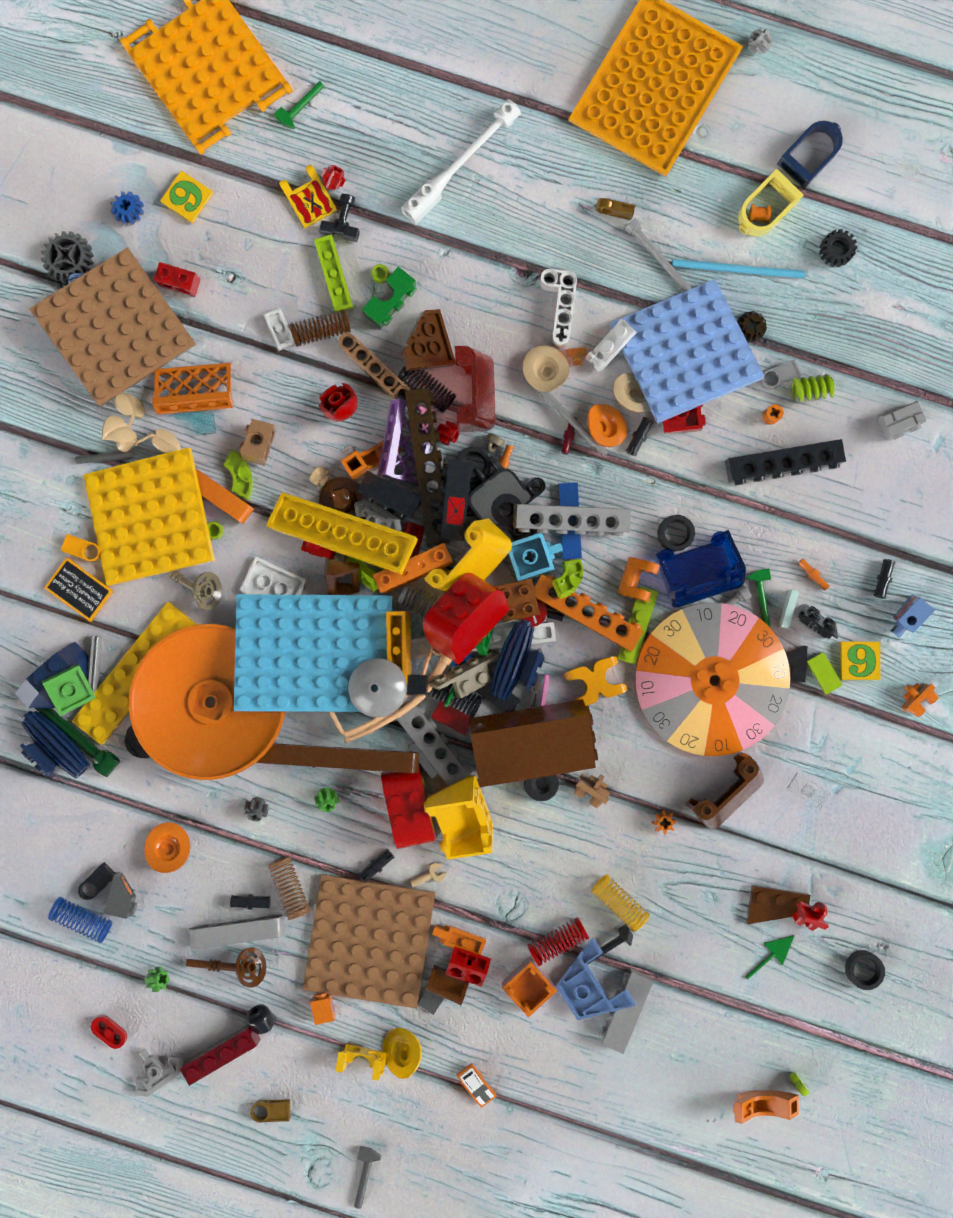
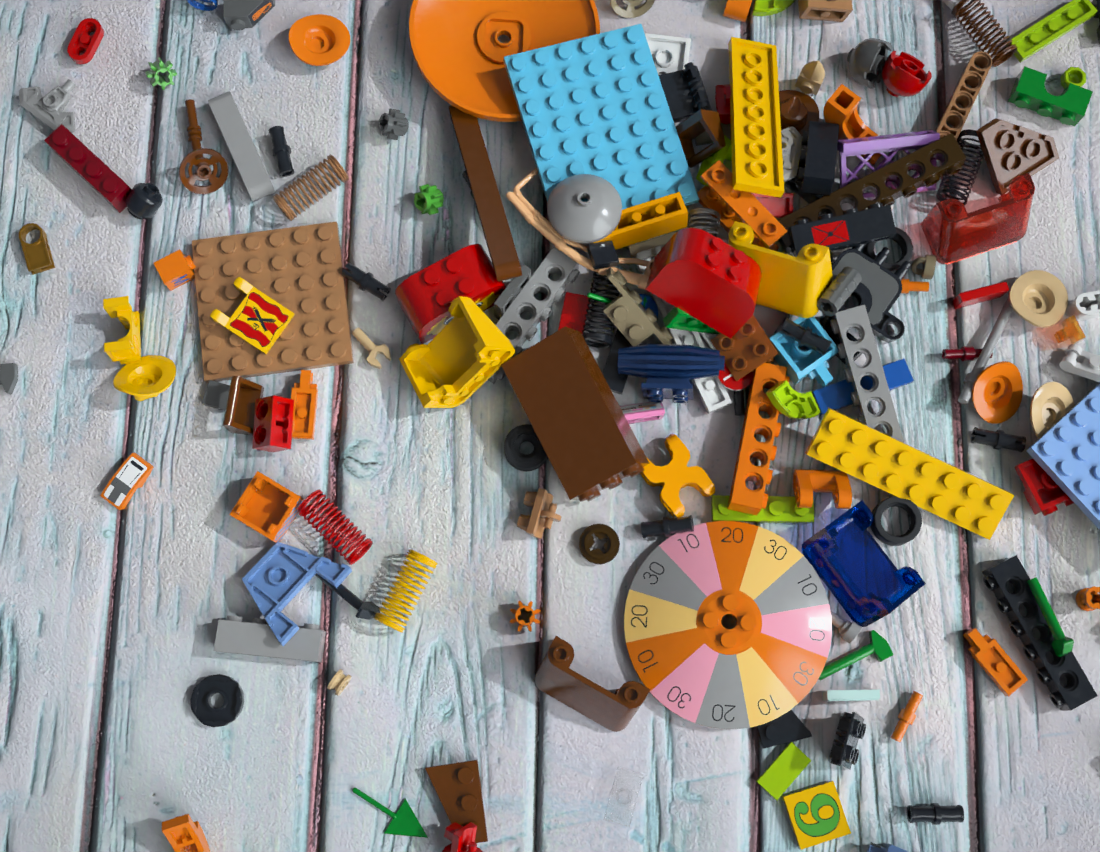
camera: 70 degrees right, 10 degrees down
red gear [436,420,460,446] -> none
none -> black tile [190,674,244,727]
none -> flag [210,277,295,354]
none -> tan bush [327,669,352,696]
none -> dark brown gear [579,524,620,565]
none -> dark tan tile [629,231,676,260]
none -> black pin [641,515,694,538]
none -> black hinge [658,62,712,120]
none -> black pin [779,318,832,356]
none -> yellow plate [805,407,1014,540]
none -> dark grey axle [817,267,862,316]
none -> dark grey cylinder [847,38,892,89]
none -> red tile [952,281,1009,309]
none -> orange hinge [963,628,1028,696]
none -> green piece [1027,577,1074,657]

